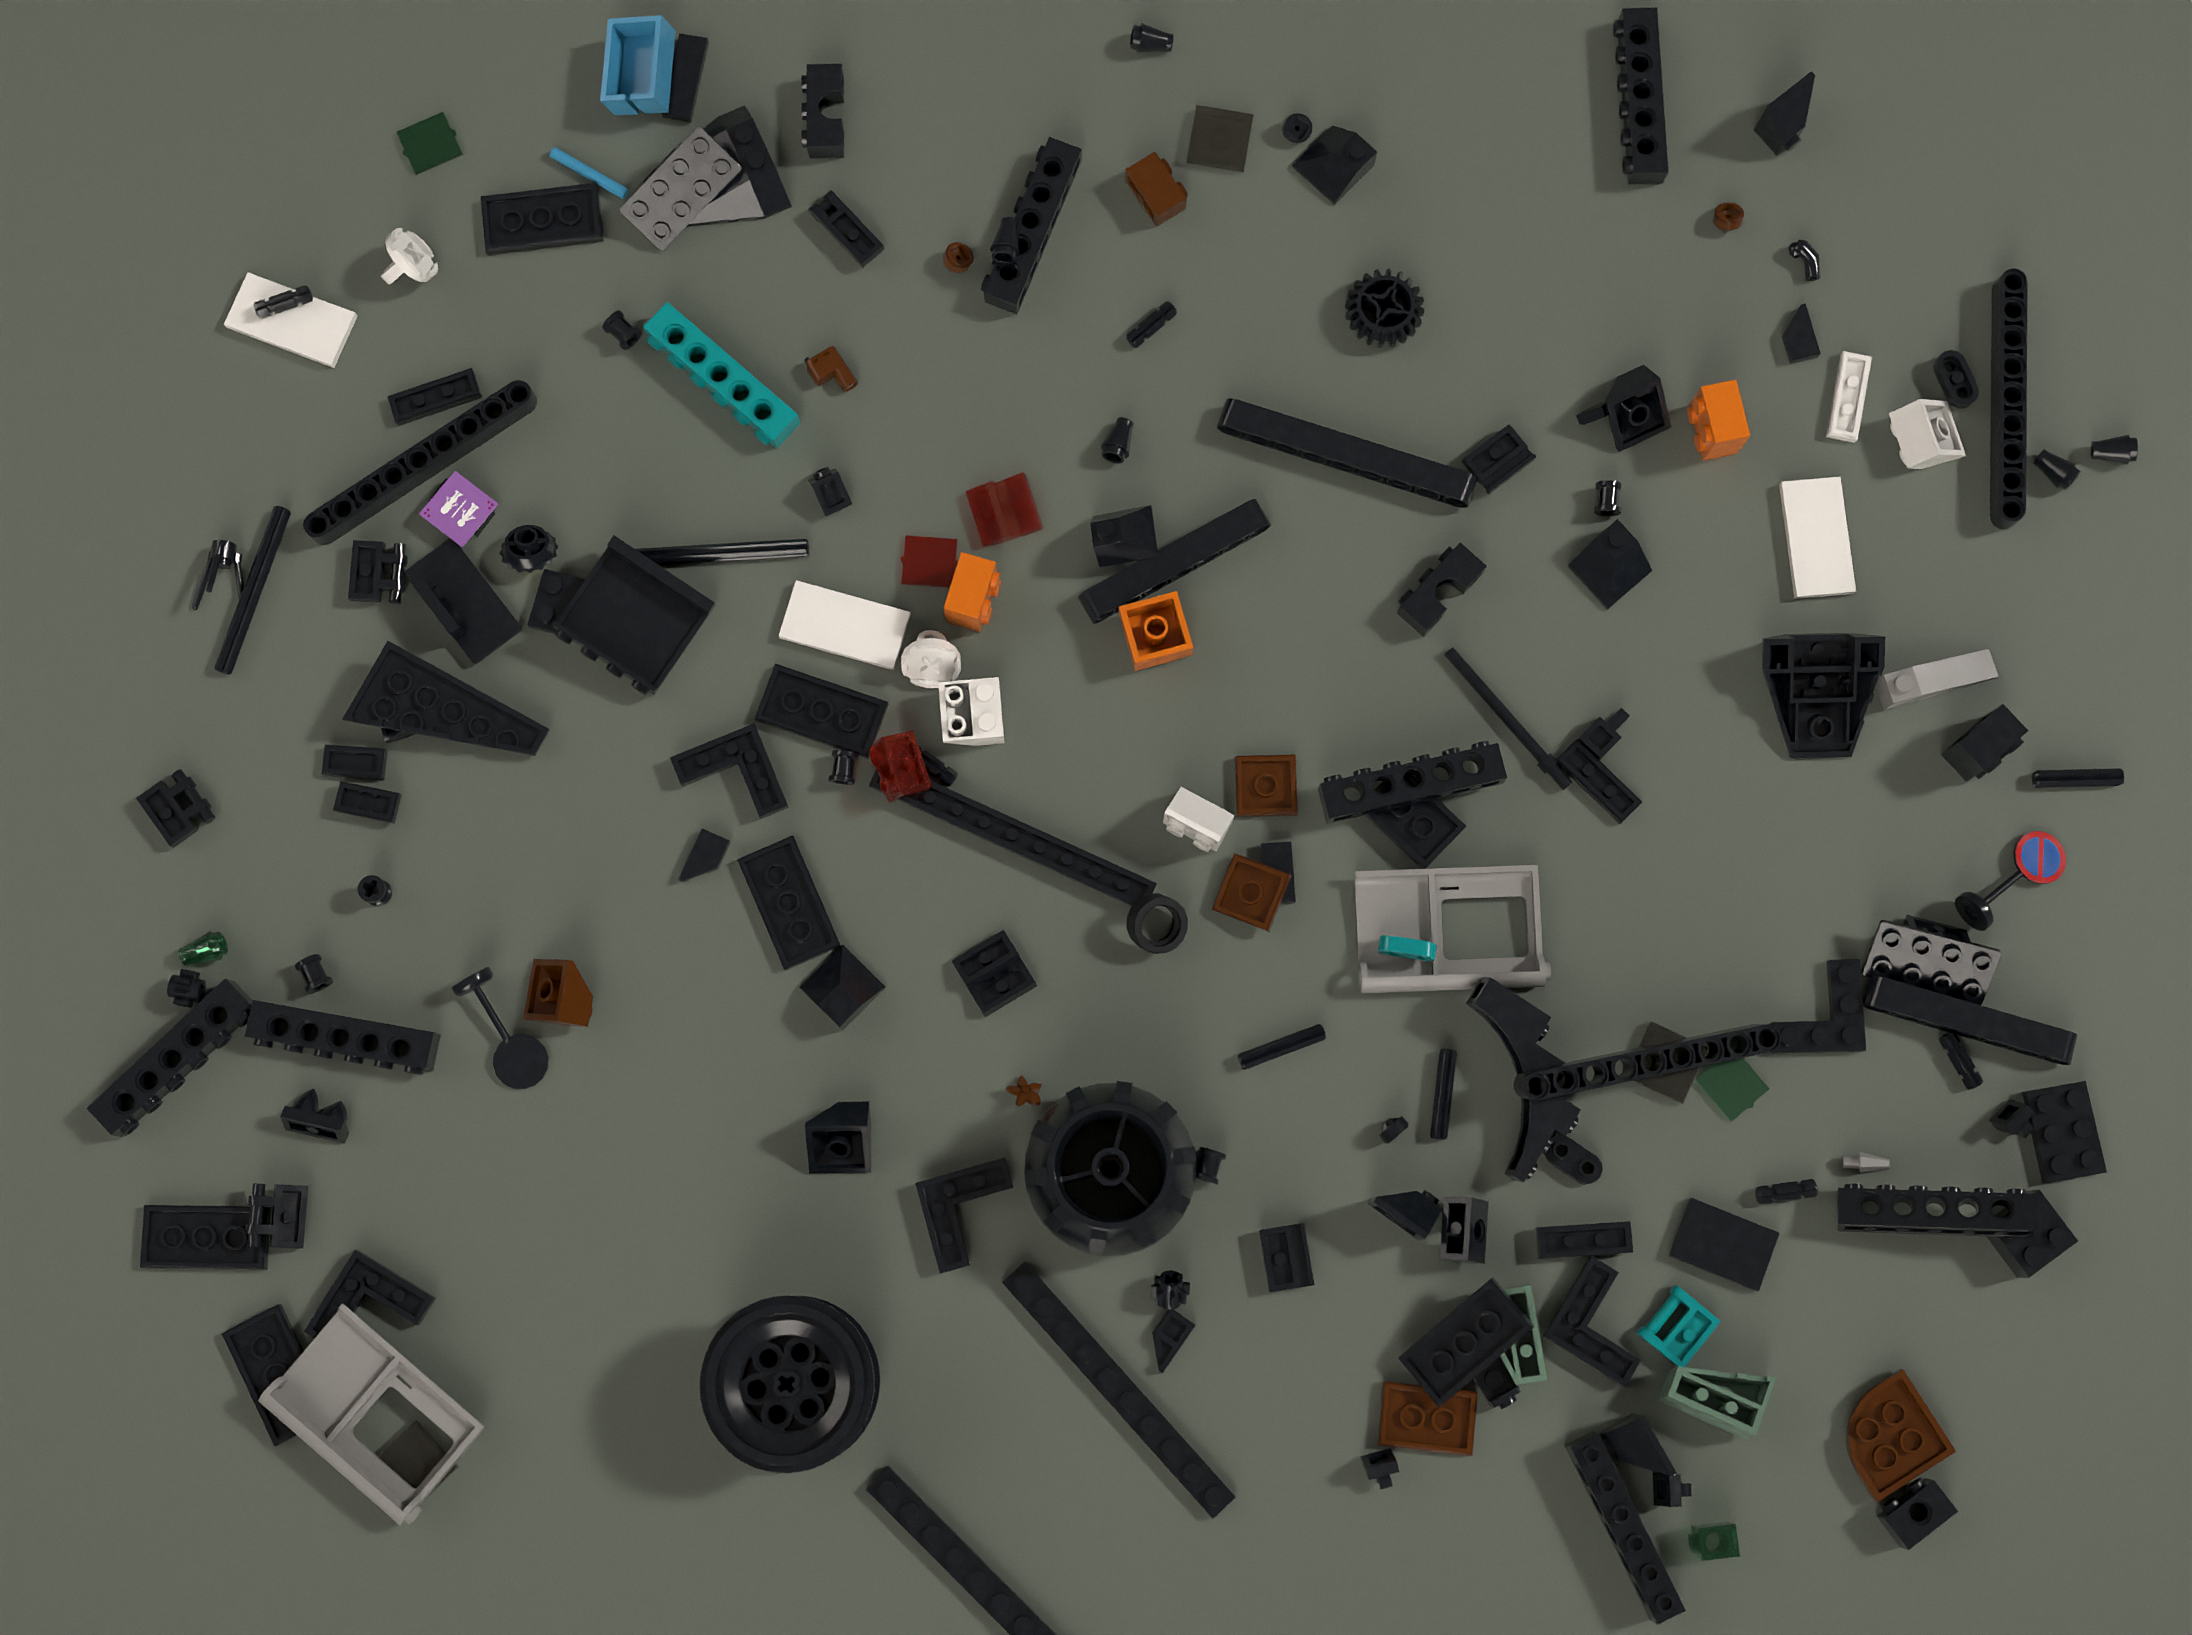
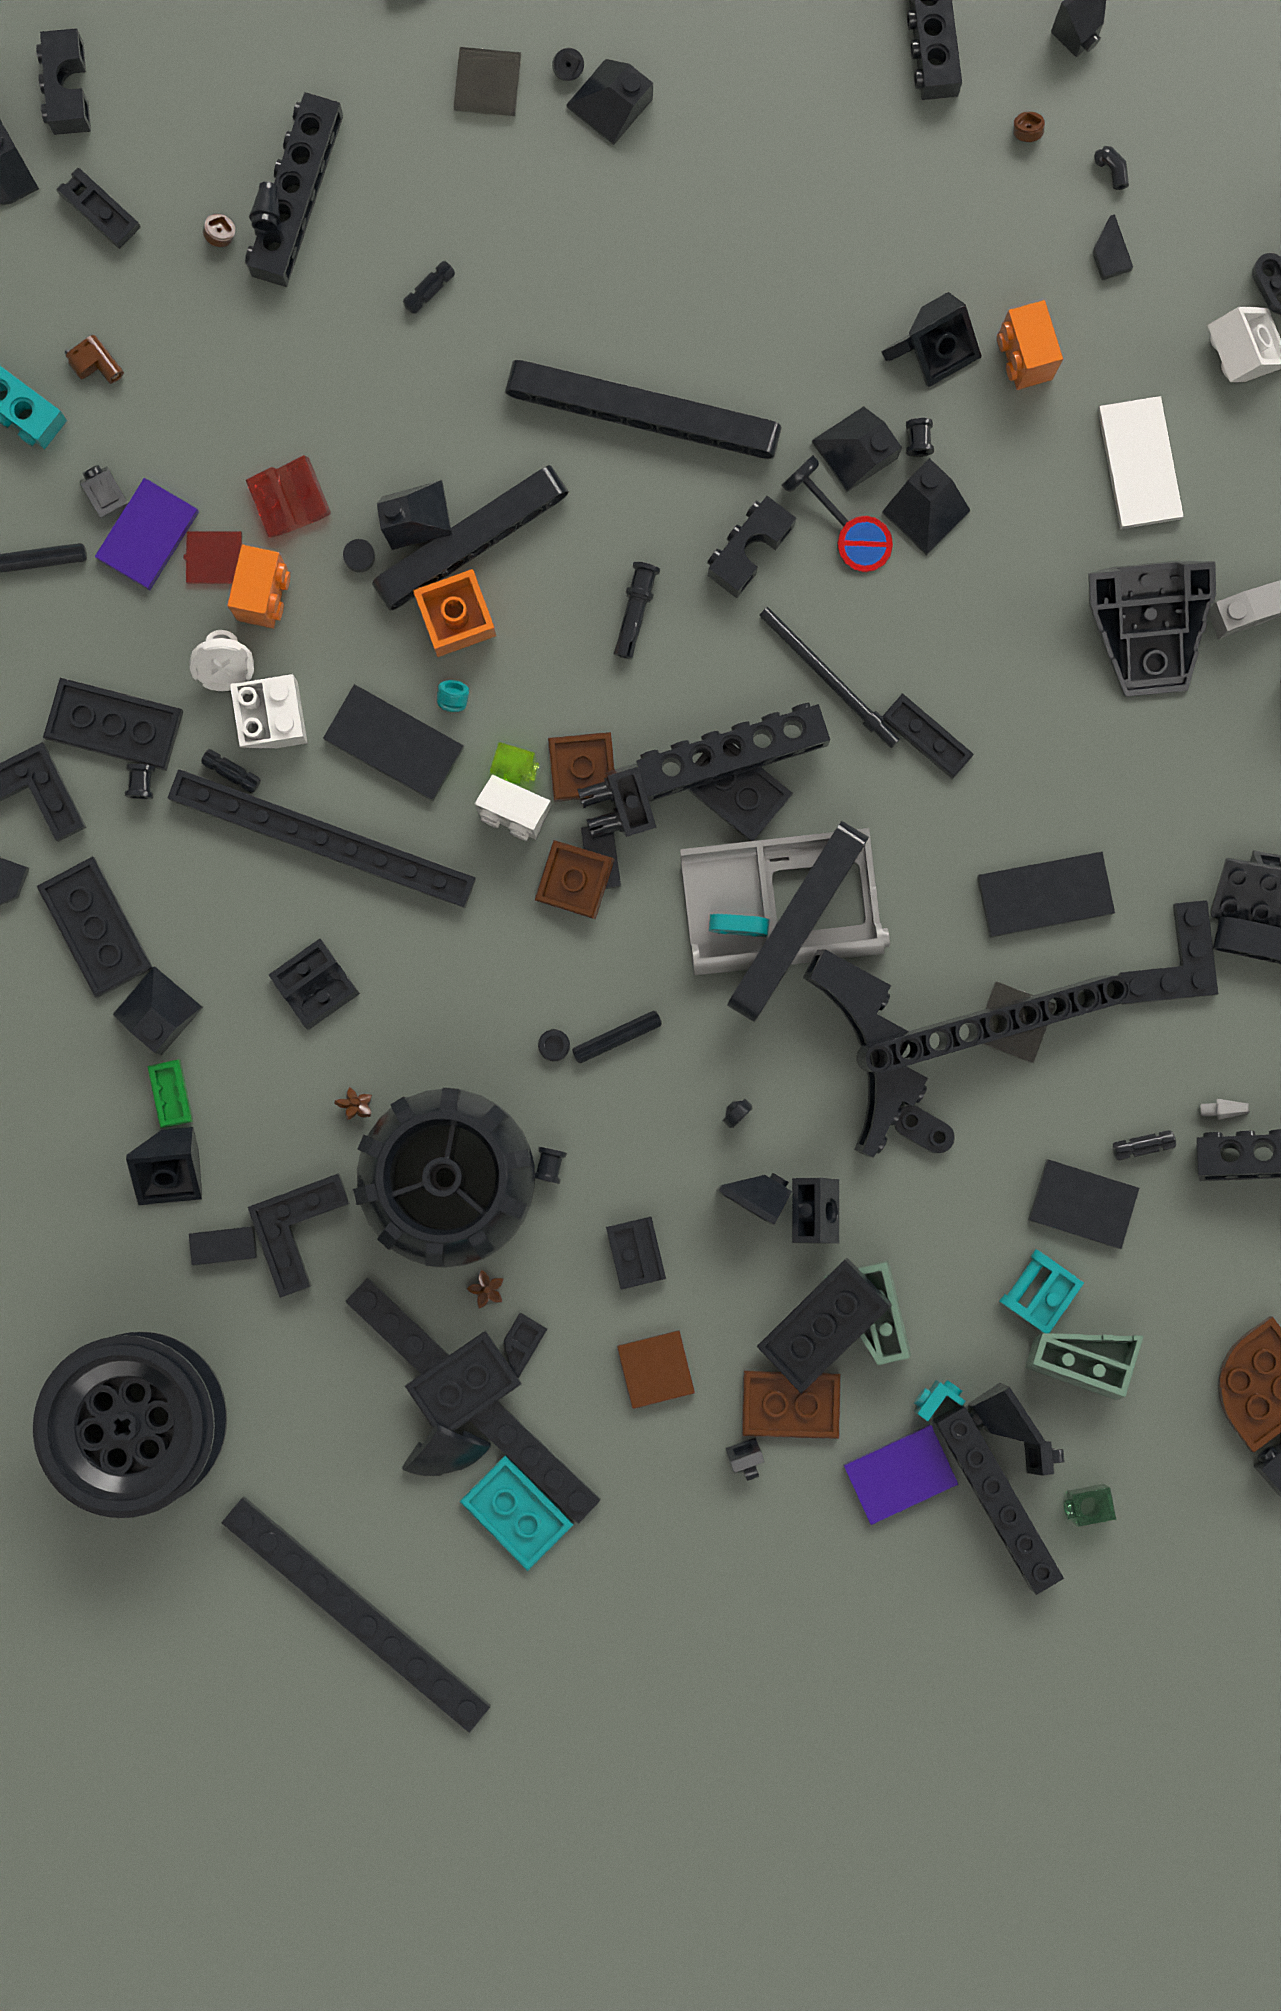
camera: 10 degrees left, 5 degrees up
white tile [779,580,911,670] -> none
clear red bracket [870,730,932,803] -> none
black cone [1101,417,1134,464] -> none
reddish brown brick [1125,152,1188,227] -> none
black tyre [1126,893,1188,954] -> none
black gear [1151,1270,1190,1310] -> none
black gear [1345,268,1425,348] -> none
black axle [1430,1049,1457,1140] -> none
black plate [1462,424,1536,495] -> none
black bracket [1474,1358,1521,1409] -> none
black plate [1536,1221,1633,1259] -> none
black plate [1543,1256,1641,1387] -> none
black plate [1578,708,1630,760] -> none
clear green piece [1695,1048,1769,1122] -> none
white tile [1826,351,1872,443] -> none
none -> dark purple tile [95,478,199,590]
none -> green plate [147,1059,193,1129]
none -> black tile [189,1226,257,1265]
none -> black tile [323,684,464,801]
none -> black tile [343,539,375,572]
none -> black brick [402,1424,491,1476]
none -> black tile [405,1330,522,1431]
none -> teal tile [437,680,469,712]
none -> teal tile [460,1455,574,1571]
none -> reddish brown plant [466,1270,504,1309]
none -> clear neon green brick [490,742,540,784]
none -> black tile [538,1029,570,1062]
none -> black brick [577,764,657,839]
none -> black pin [613,562,660,660]
none -> reddish brown tile [617,1330,695,1409]
none -> black beam [727,821,869,1022]
none -> piece [781,455,893,572]
none -> black slope [812,406,902,492]
none -> dark purple tile [843,1424,959,1525]
none -> teal bracket [914,1380,966,1421]
none -> black tile [977,851,1115,938]

